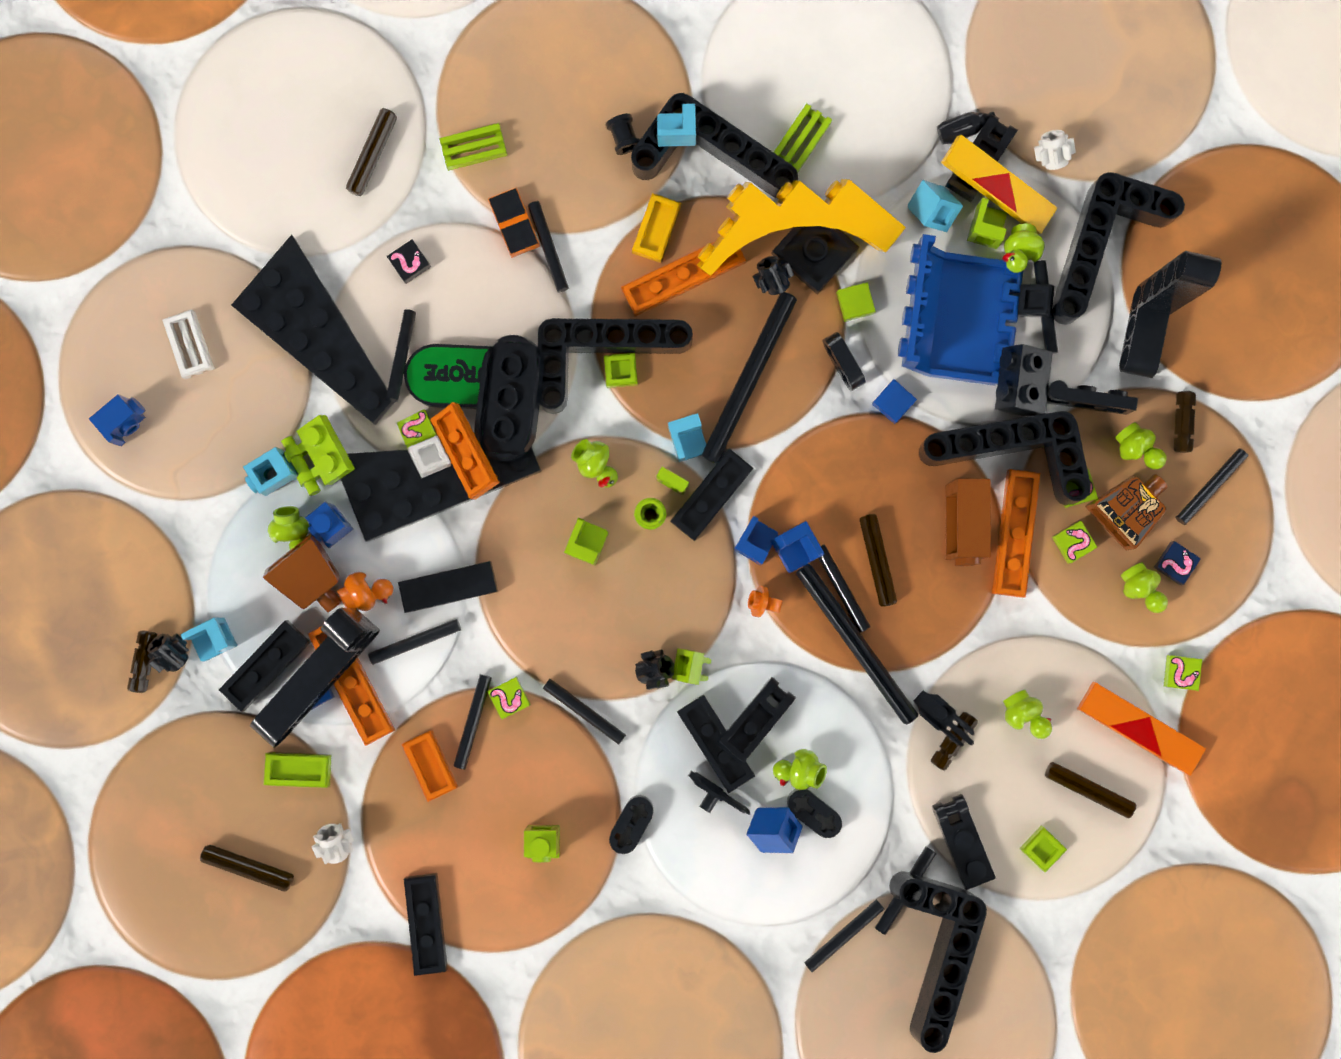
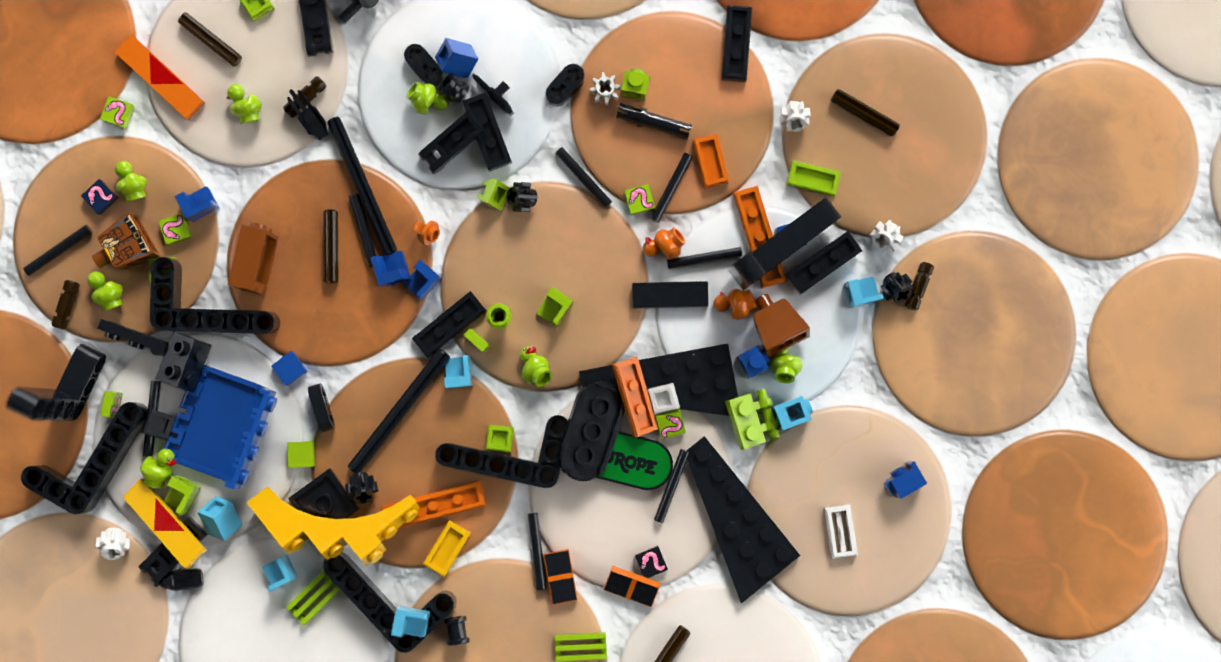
camera: 175 degrees left, 0 degrees up
orange tile [992,469,1041,598] -> none
none -> lime tile [100,391,123,418]
none -> blue panel [175,186,220,222]
none -> medium azure panel [262,555,298,592]
none -> black wheel [438,73,470,105]
none -> white gear [590,72,621,106]
none -> black tile [604,566,660,607]
none -> black pin [616,102,692,140]
none -> orange animal [642,227,686,260]
none -> white gear [870,220,904,253]

